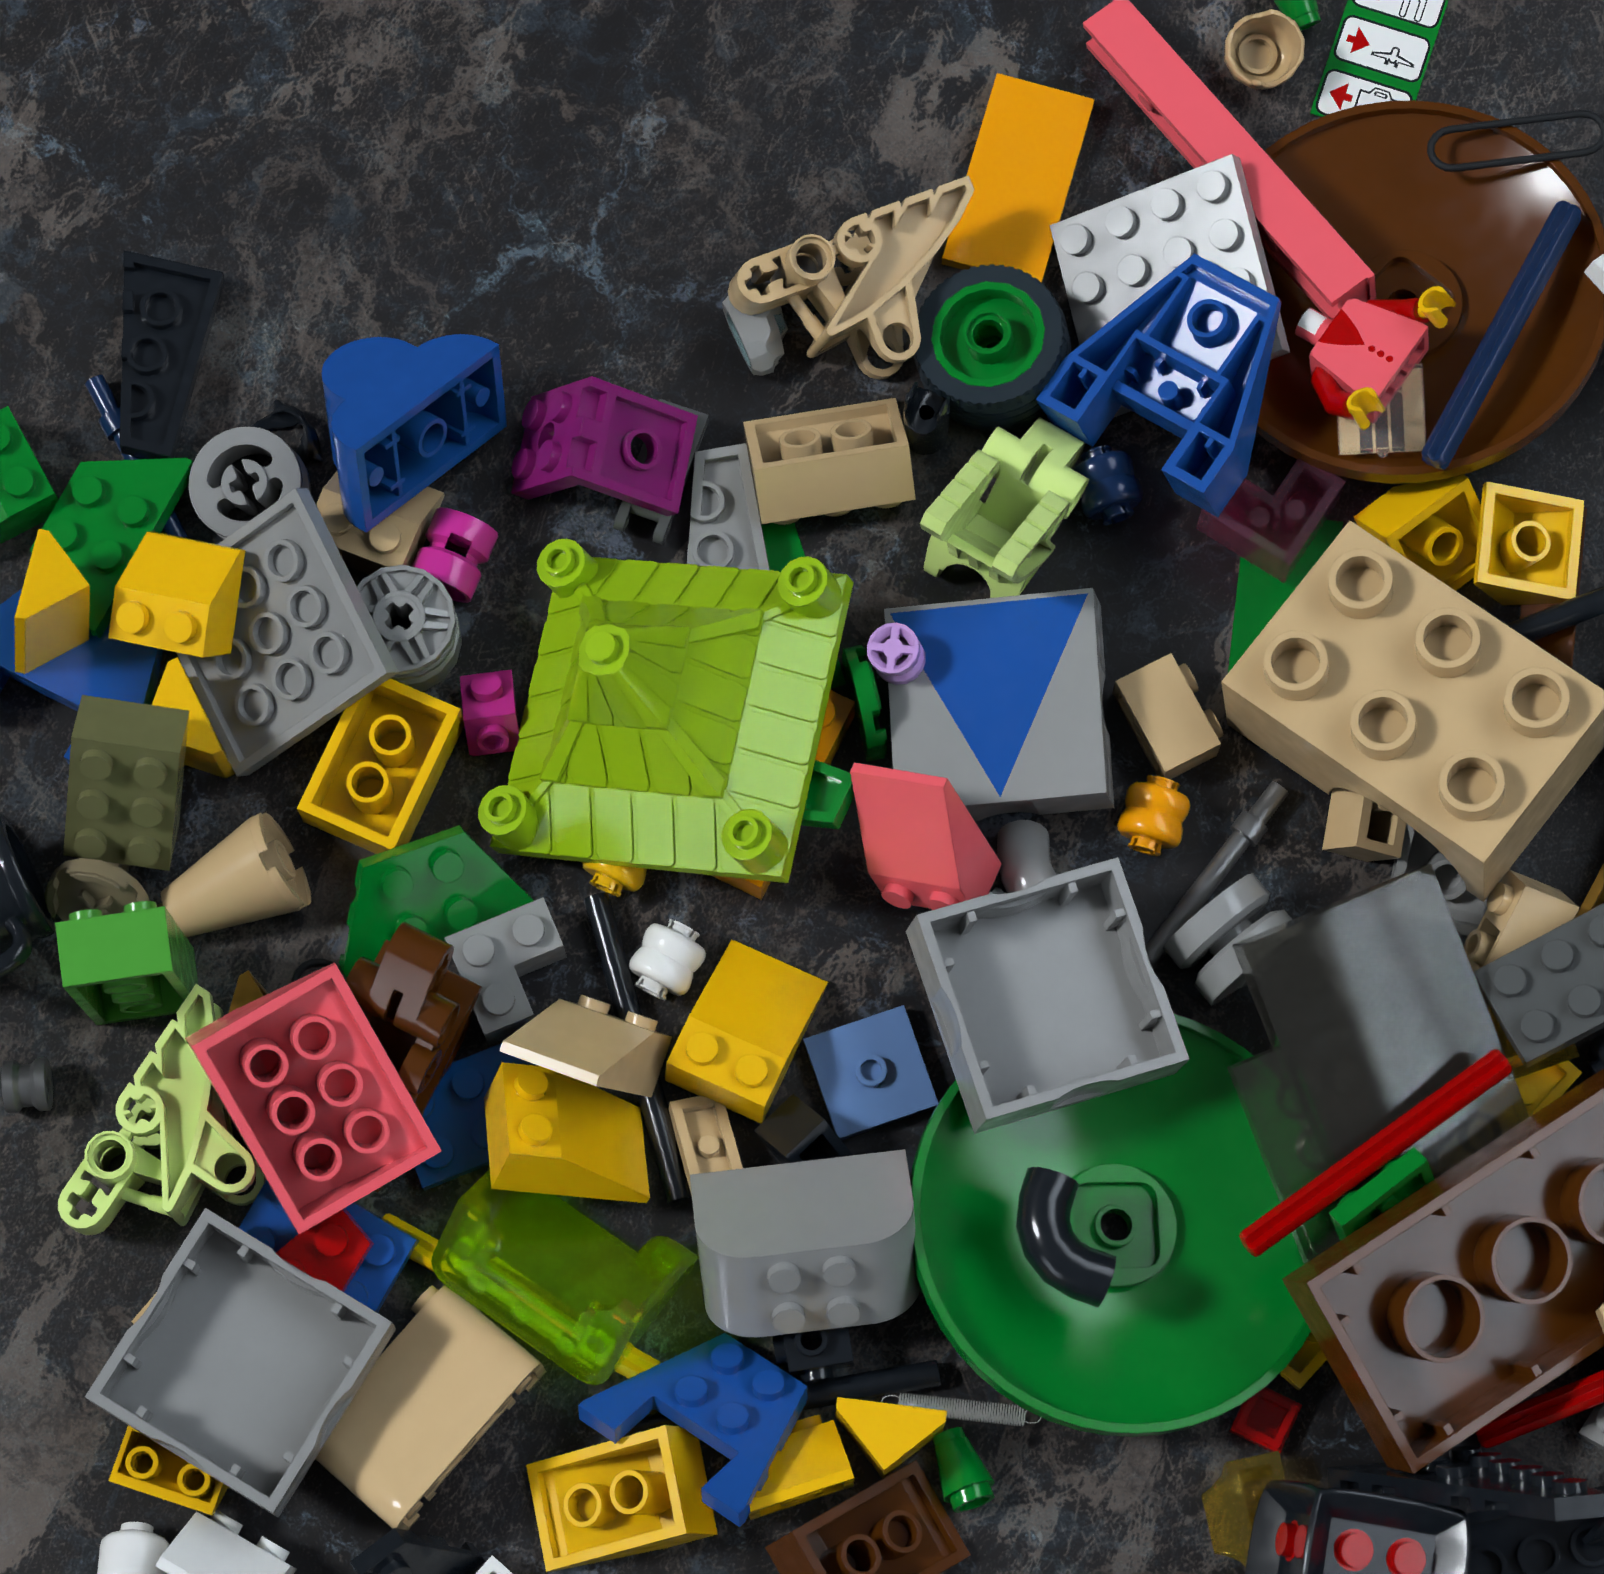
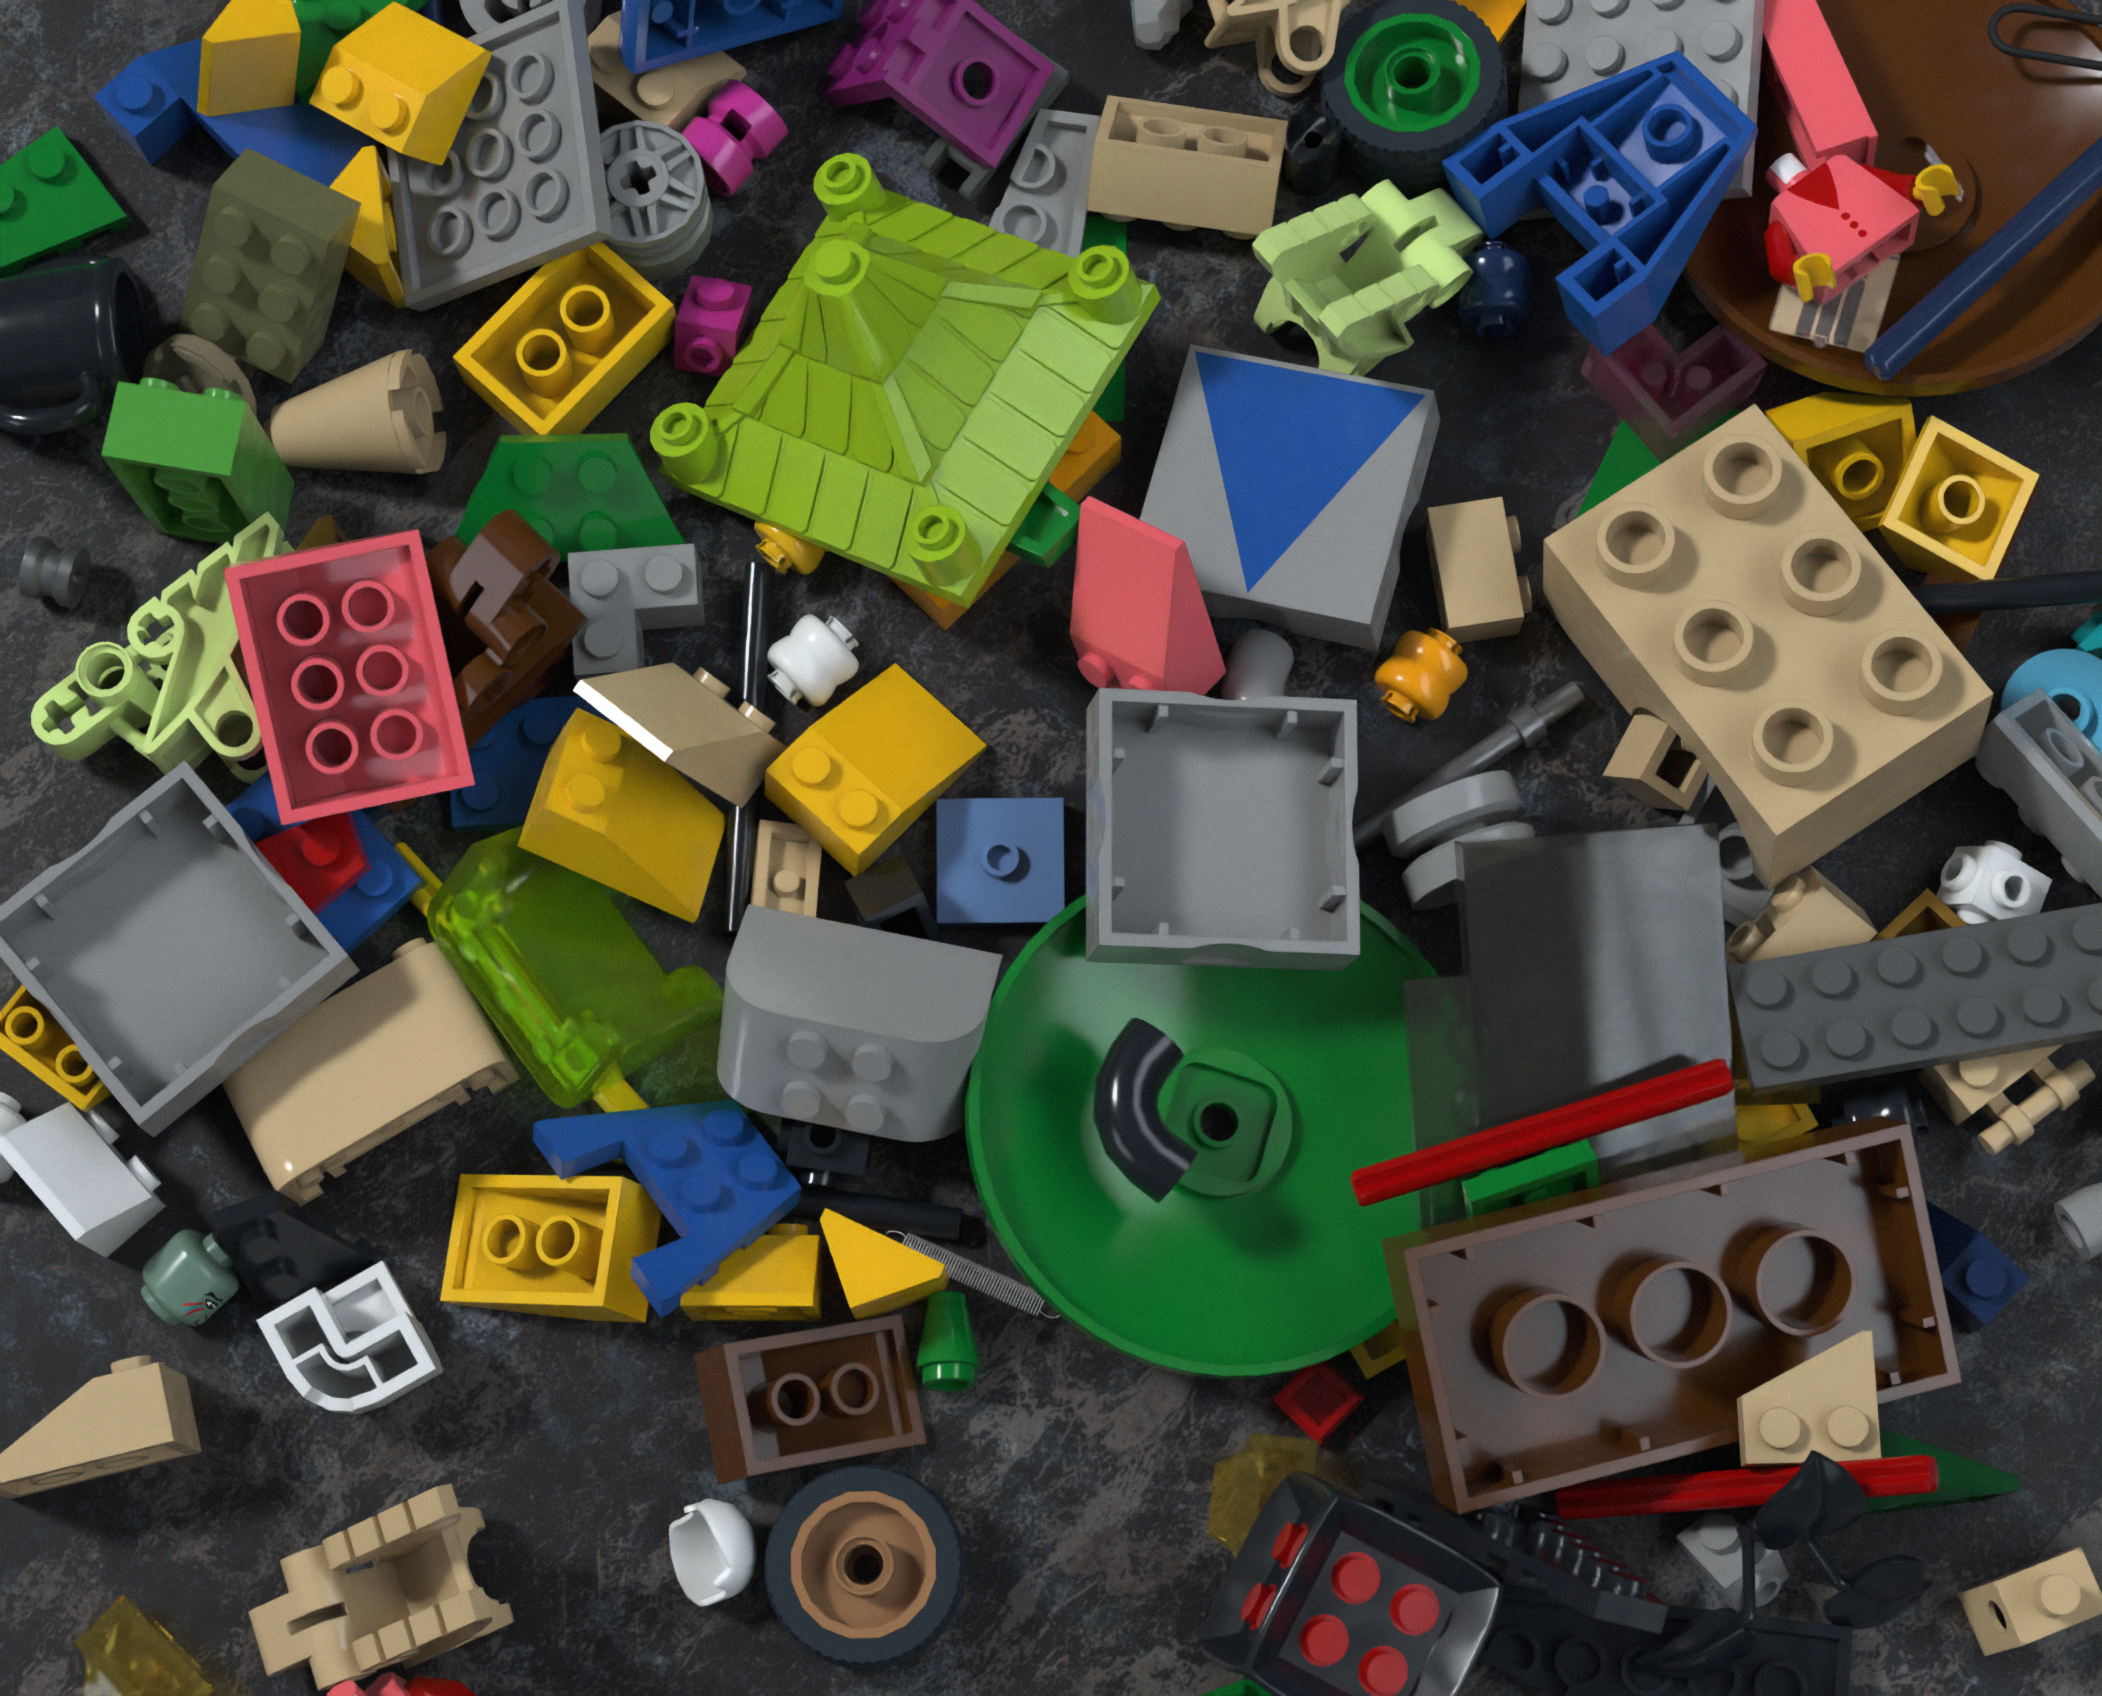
camera: 20 degrees right, 0 degrees up
green tile [842,645,887,762] -> none
lavender wheel [867,622,926,685] -> none

